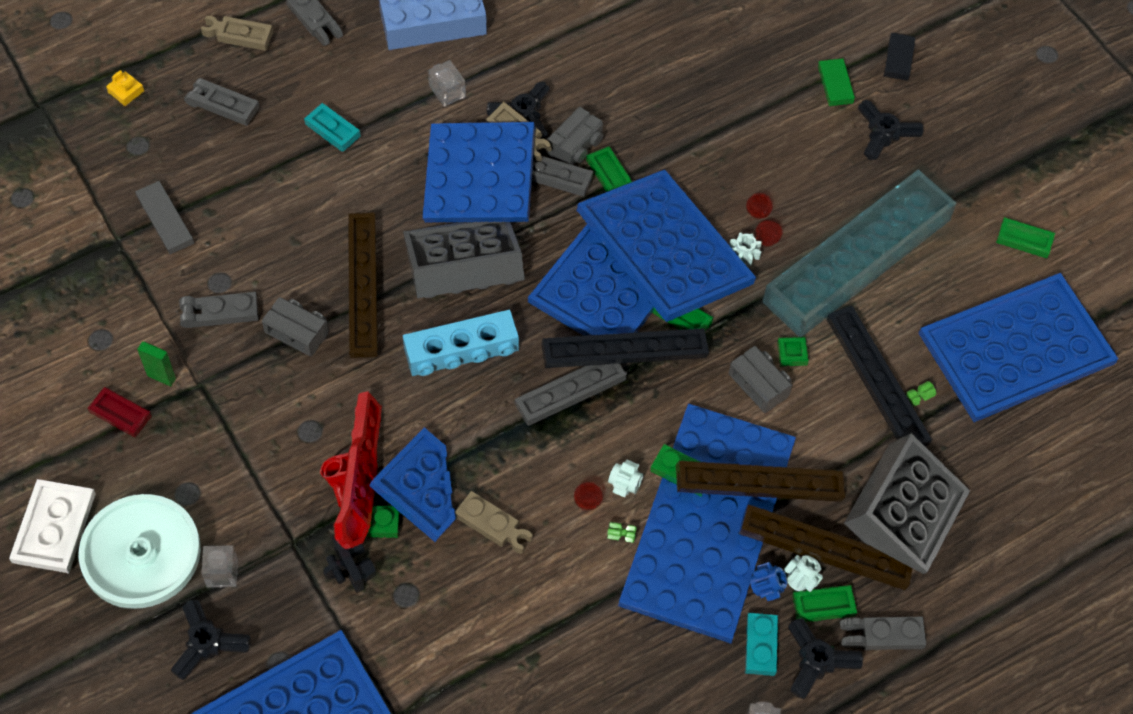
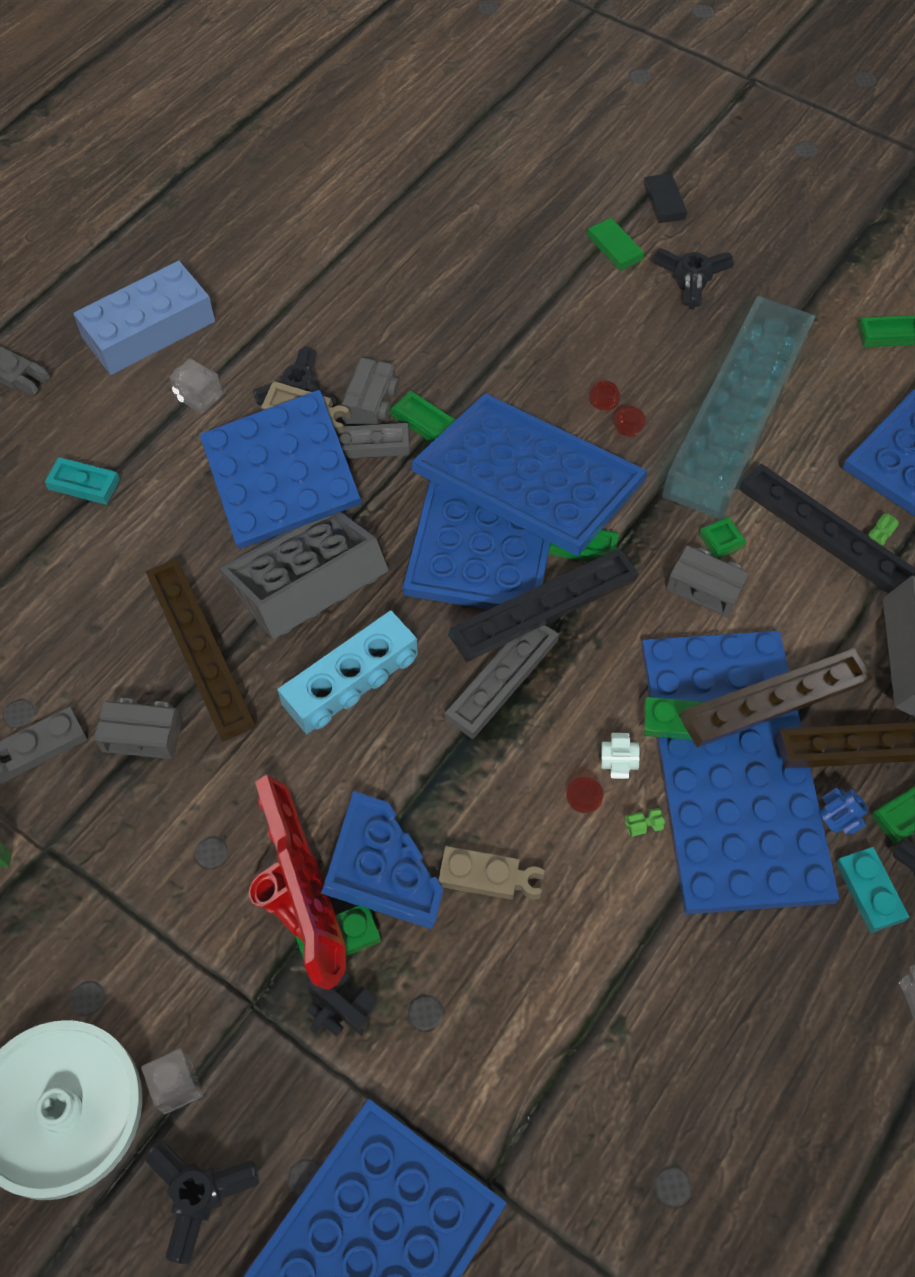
camera: 20 degrees left, 0 degrees up
light aqua gear [729,232,762,266] -> none
light aqua gear [784,555,823,592] -> none

